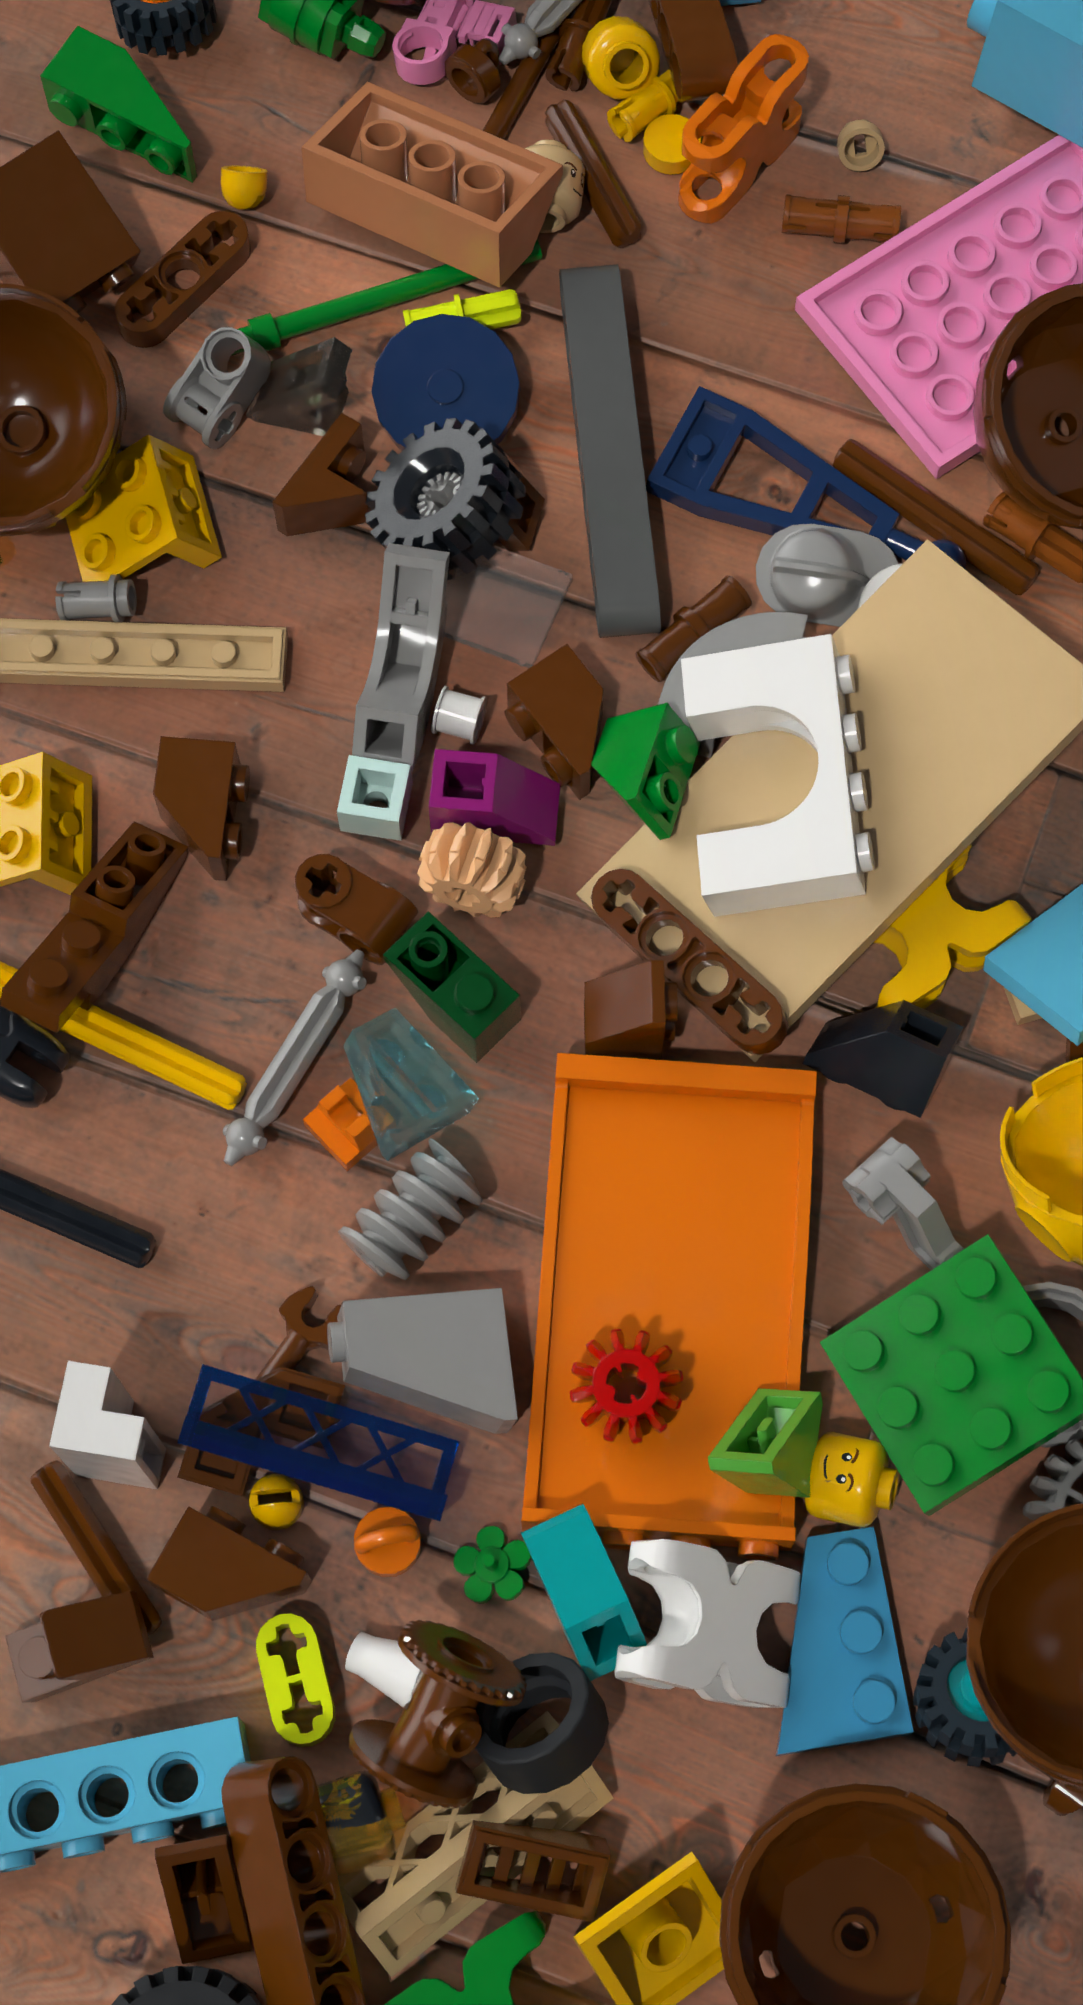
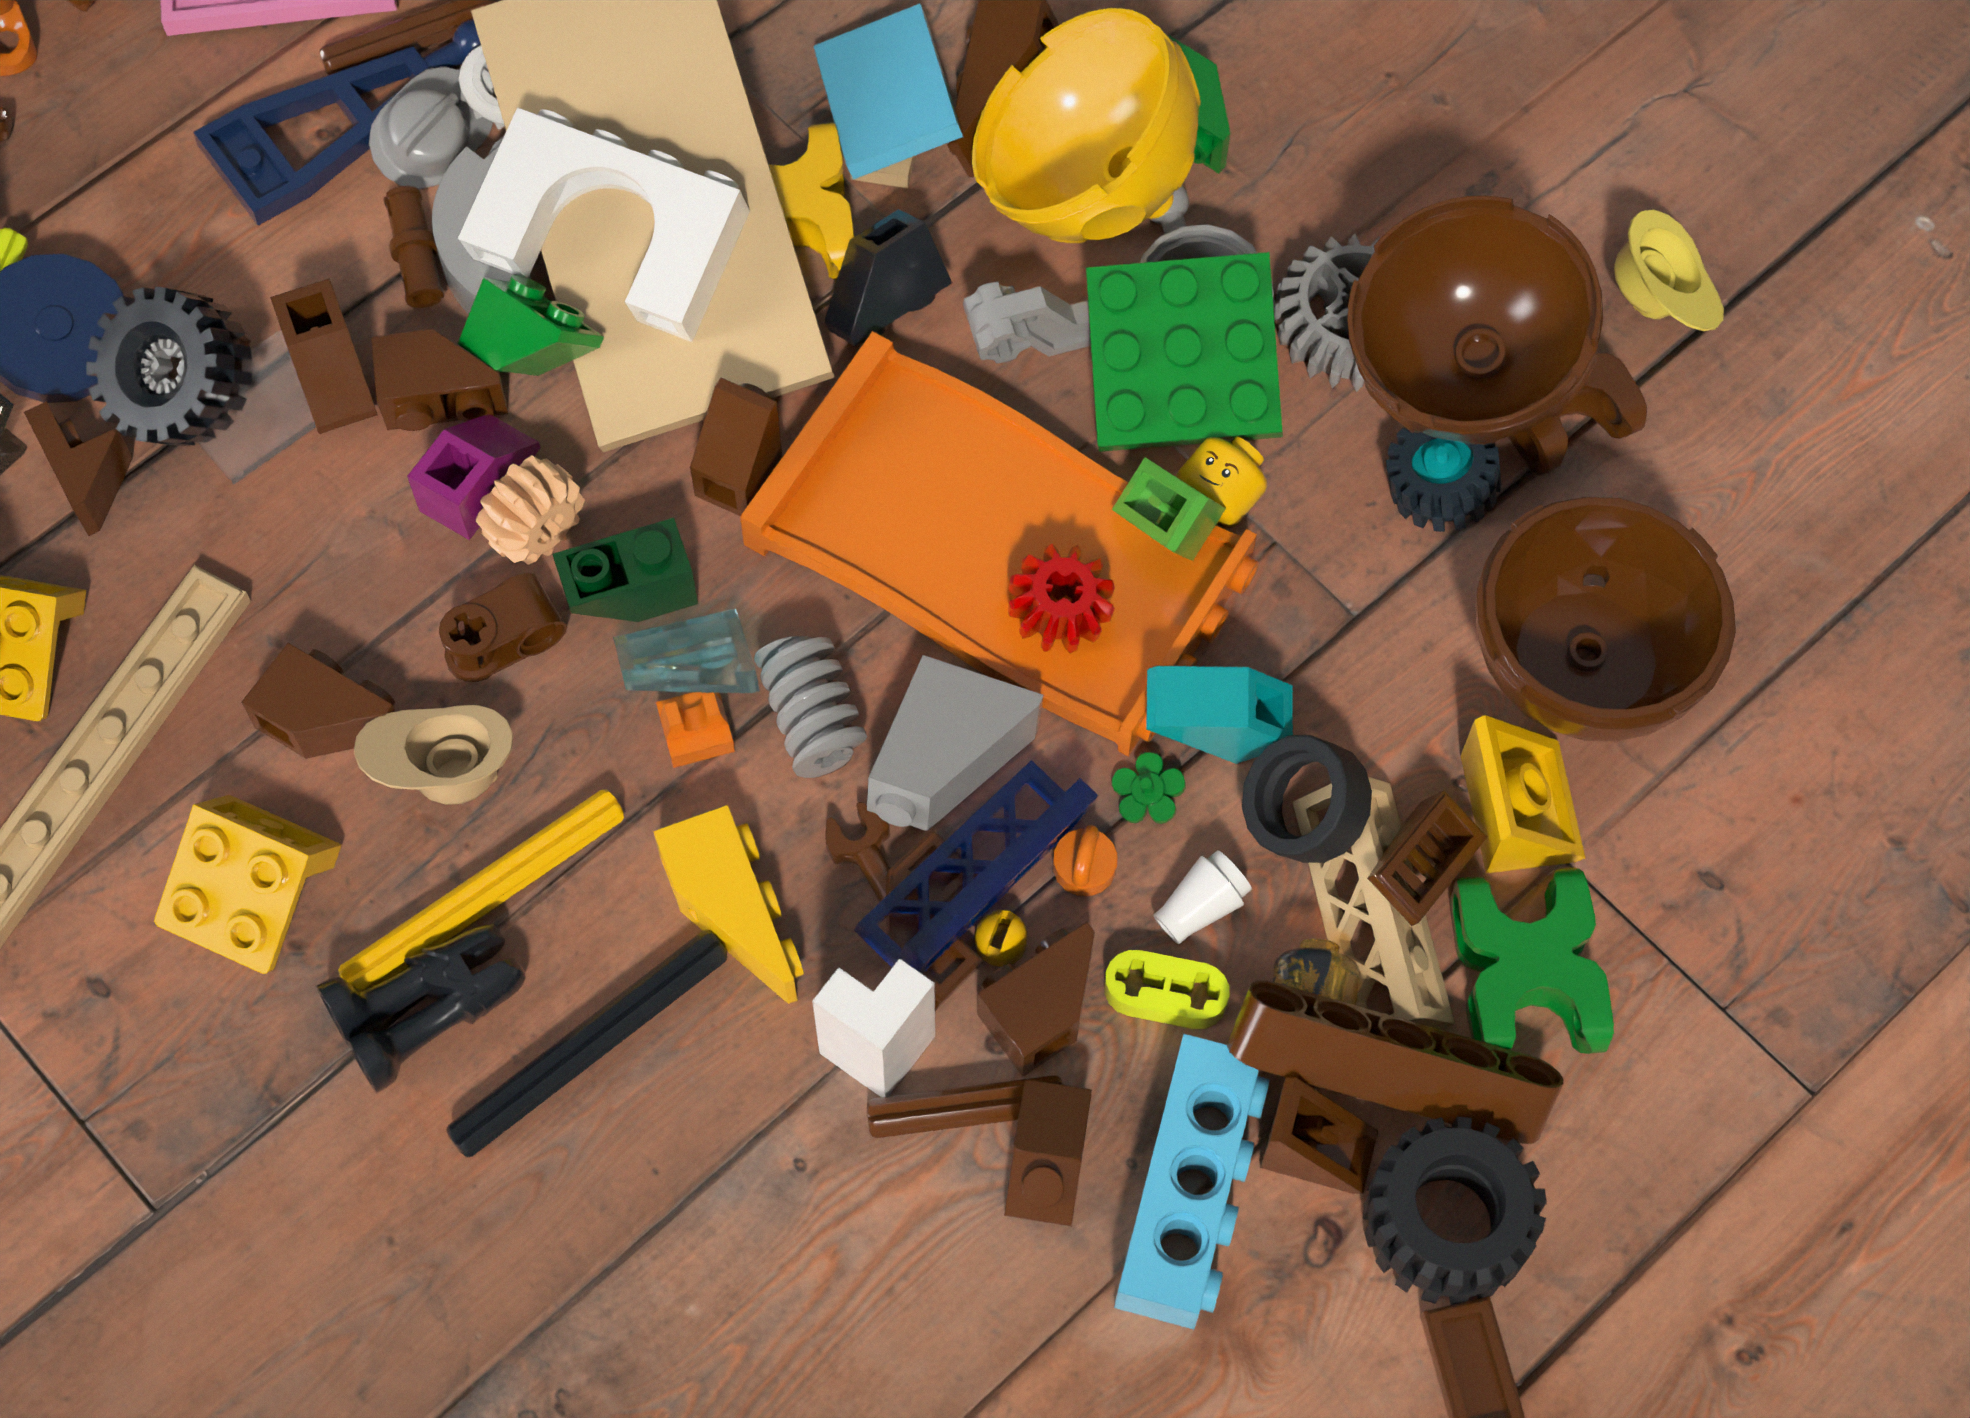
camera: 65 degrees left, 5 degrees down
reddish brown slope [1,821,188,1033] -> none
light grey pin [55,574,137,622] -> none
light grey wheel [223,949,367,1166] -> none
light aqua plate [337,755,413,841] -> none
reddish brown hose [348,1620,527,1808] -> none
light grey arch [352,543,450,772] -> none
white axle [432,686,487,744] -> none
dark grey beam [559,264,661,638] -> none
reddish brown beam [591,869,788,1055] -> none
white piece [615,1539,801,1708] -> none
dark azure wing [776,1527,914,1756] -> none
none -> reddish brown slope [270,278,378,434]
none -> tan piece [354,705,513,805]
none -> yellow slope [653,805,804,1004]

